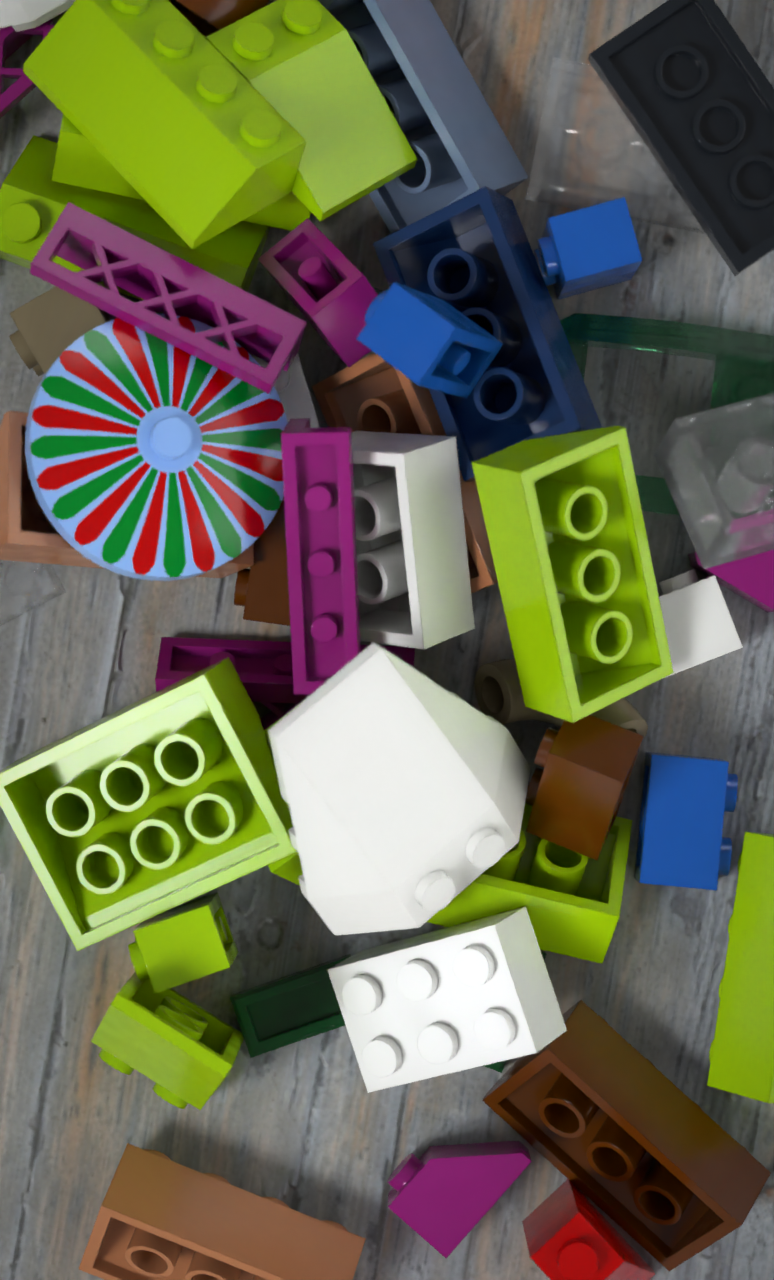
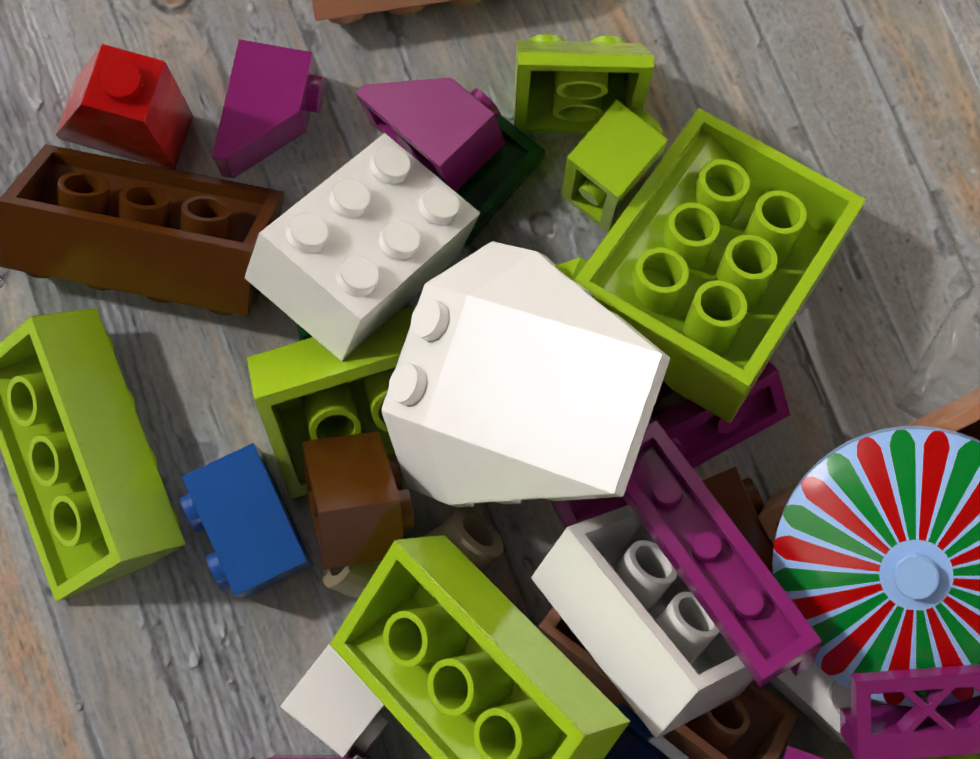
camera: 145 degrees right, 10 degrees down
none -> magenta slope [355,77,506,192]

